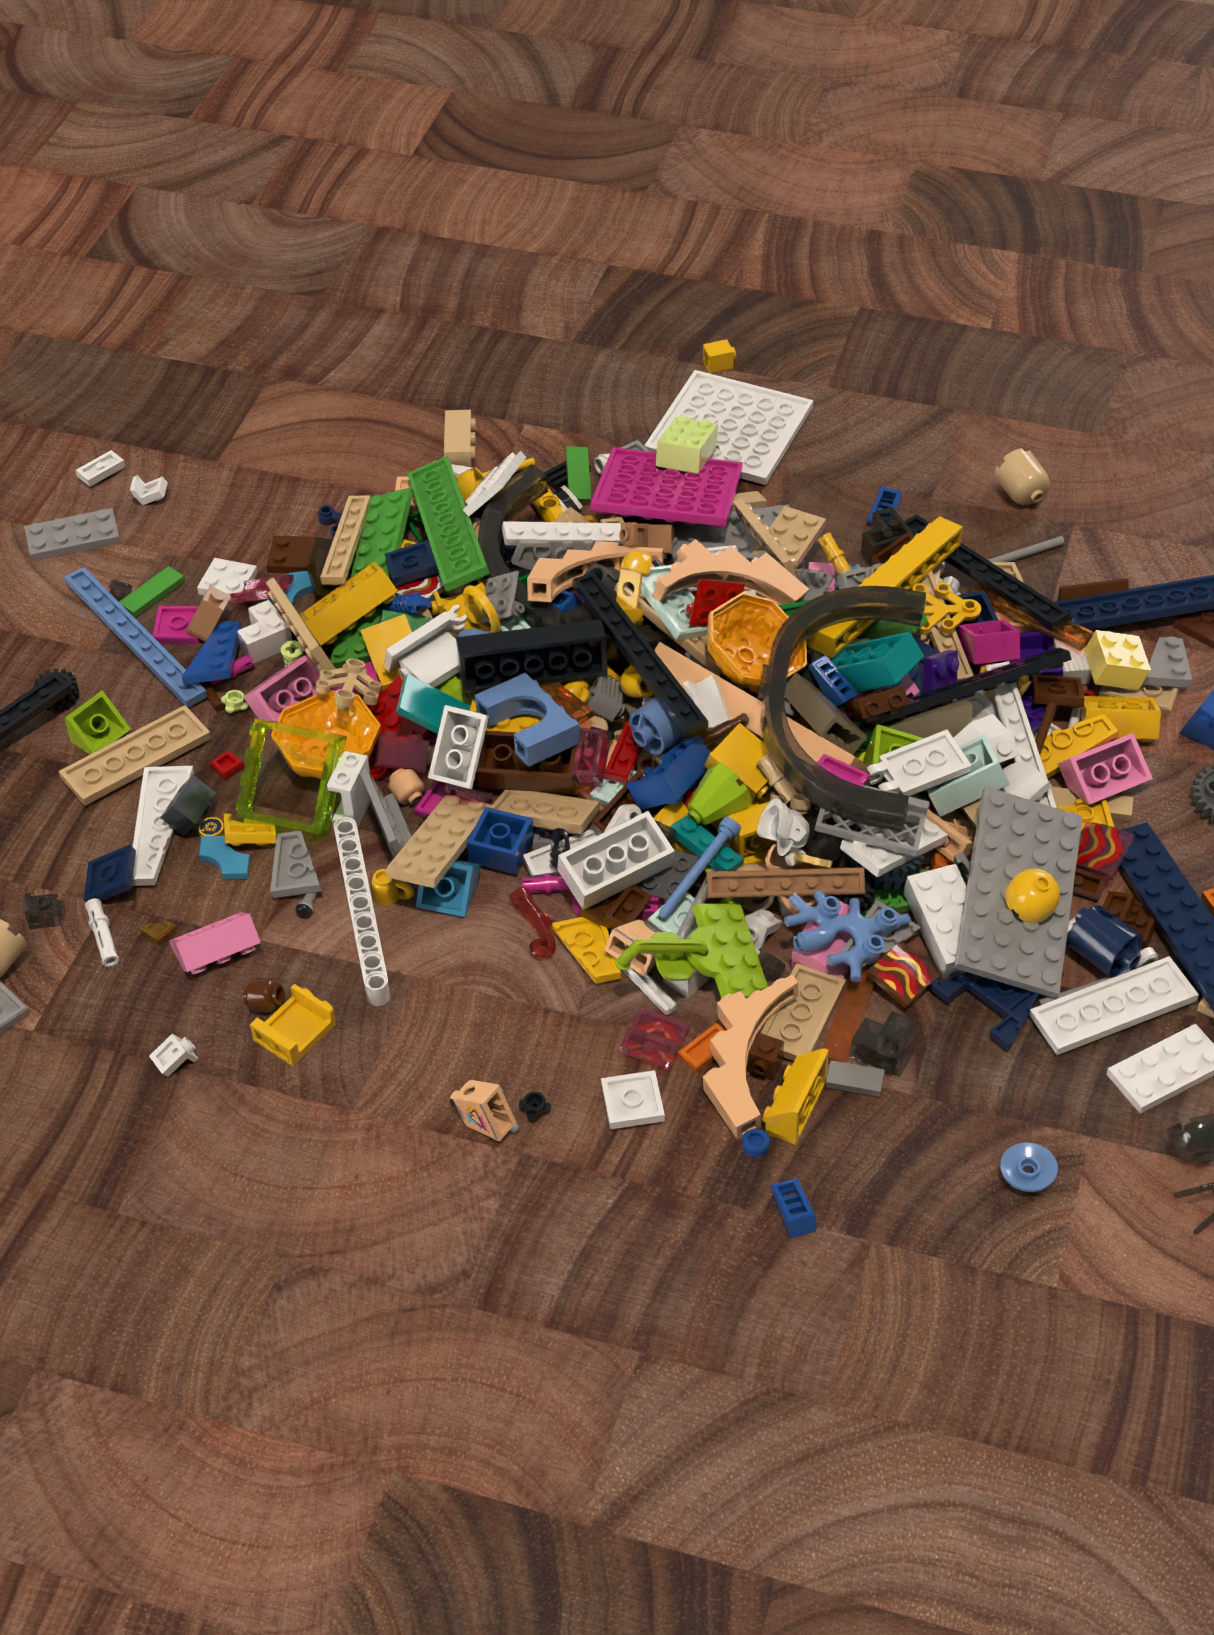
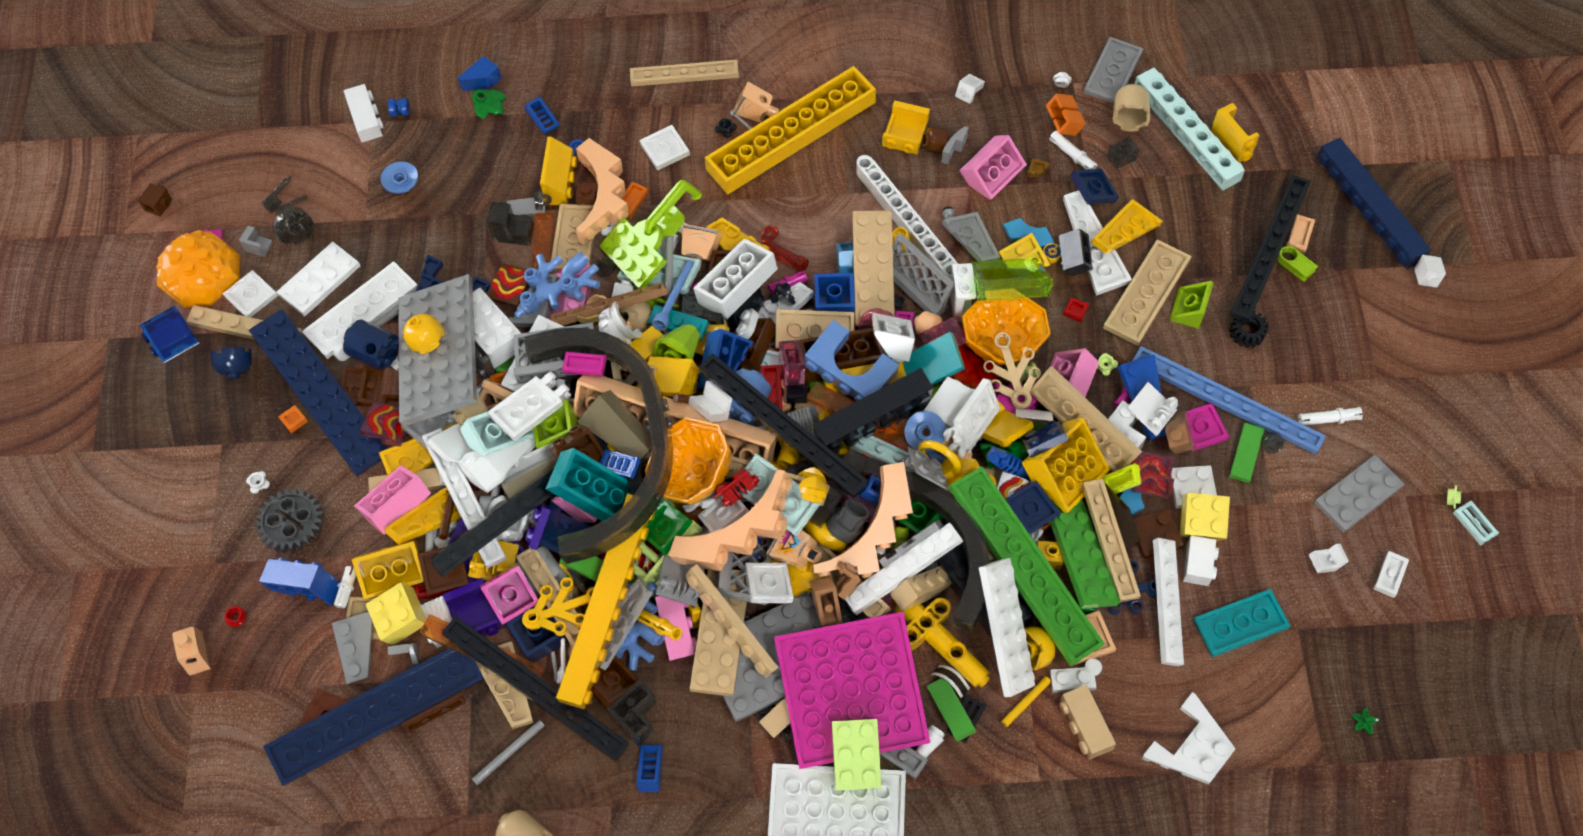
camera: 160 degrees right, 15 degrees up
clear pink slope [618,1007,691,1070] -> none
none -> white axle [334,566,356,608]
none -> white brick [343,84,384,143]
none -> blue wheel [388,98,410,117]
none -> blue slope [458,56,501,91]
none -> green plate [472,89,506,119]
none -> clear smoke tile [534,191,552,210]
none -> tan tile [630,60,739,87]
none -> yellow brick [705,66,876,195]
none -> light grey slope [941,126,969,164]
none -> white sticker [1016,408,1053,421]
none -> dark blue plate [1022,421,1069,457]
none -> orange piece [1046,93,1086,136]
none -> white plate [1053,72,1072,88]
none -> yellow wing [1091,199,1163,254]
none -> neon yellow tile [1102,463,1141,494]
none -> white hinge [1127,382,1178,436]
none -> white wing [1142,692,1235,785]
none -> white plate [1153,538,1184,666]
none -> light yellow brick [1180,492,1230,541]
none -> white brick [1183,535,1219,586]
none -> teal tile [1193,589,1291,658]
none -> white pin [1298,407,1363,426]
none -> green plant [1351,708,1378,735]

